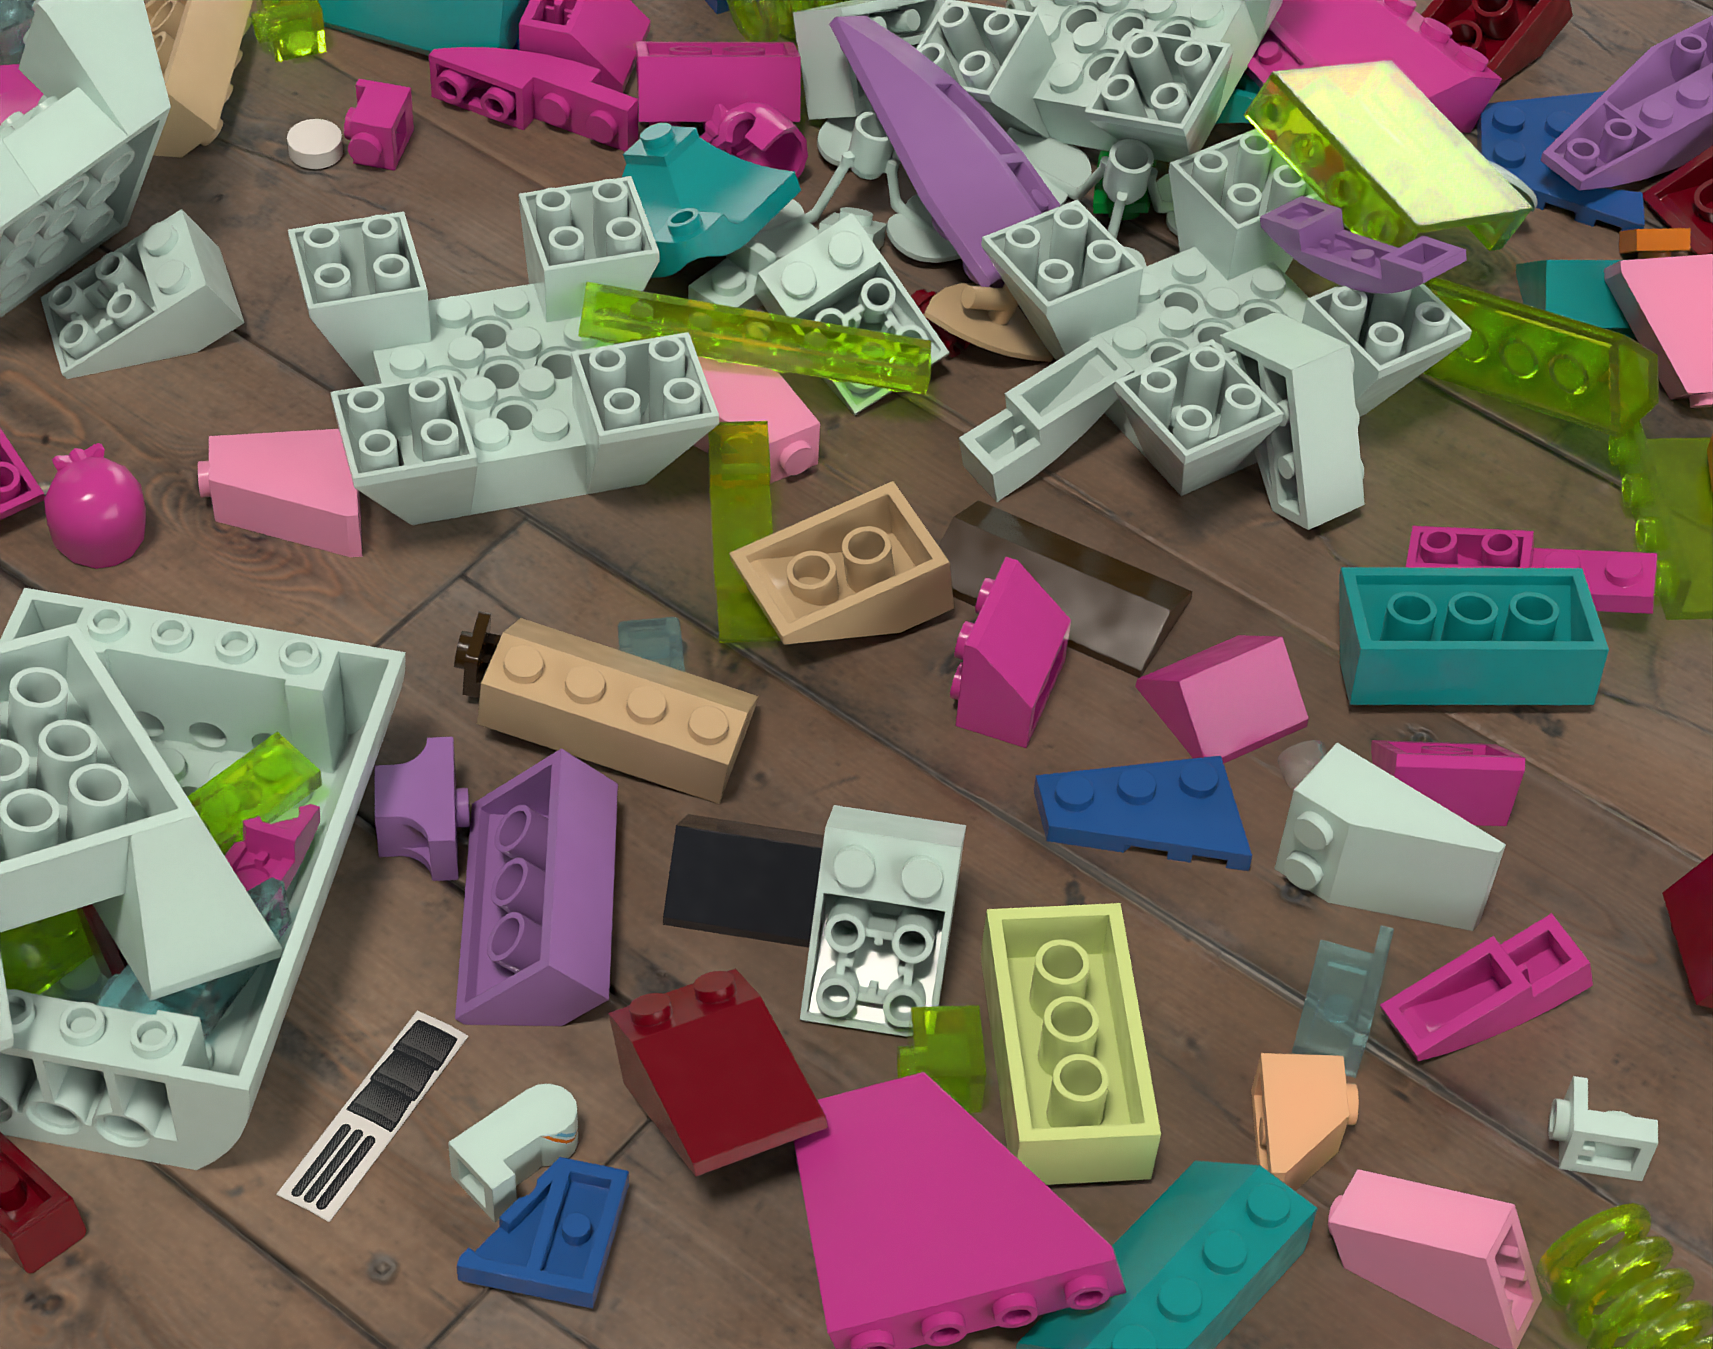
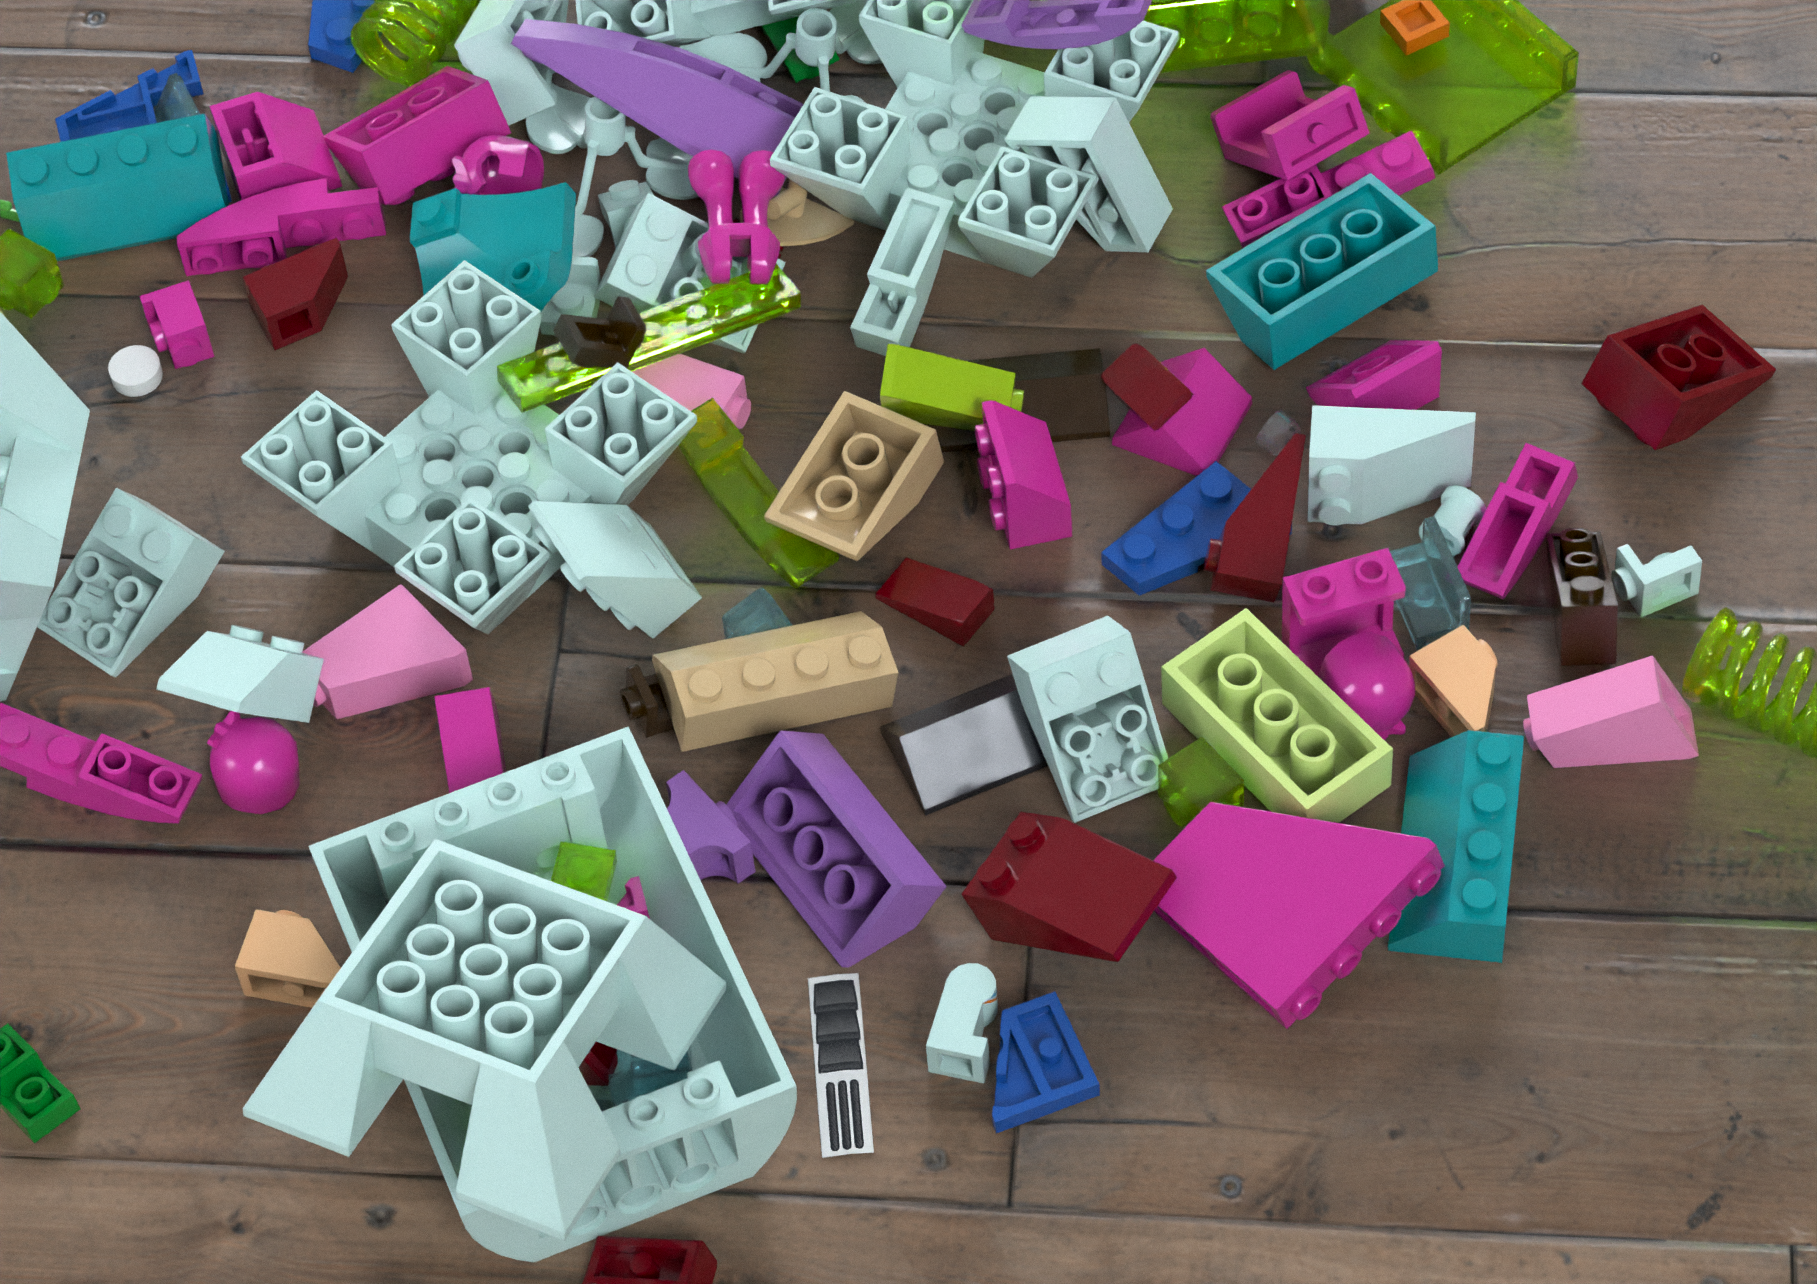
camera: 25 degrees left, 5 degrees up
none -> light aqua slope [156,625,324,723]
none -> dark red slope [243,237,348,350]
none -> dark pink slope [434,687,506,793]
none -> light aqua slope [528,501,702,639]
none -> dark brown bracket [553,296,646,368]
none -> dark pink piece [688,149,785,284]
none -> dark red slope [875,557,995,647]
none -> lime slope [880,343,1024,431]
none -> dark red slope [1101,343,1194,431]
none -> dark red slope [1204,433,1306,603]
none -> dark pink panel [1210,70,1370,180]
none -> dark pink panel [1282,548,1406,676]
none -> dark pink helmet [1318,632,1415,740]
none -> light aqua bush [1419,485,1487,557]
none -> dark brown slope [1546,528,1618,666]

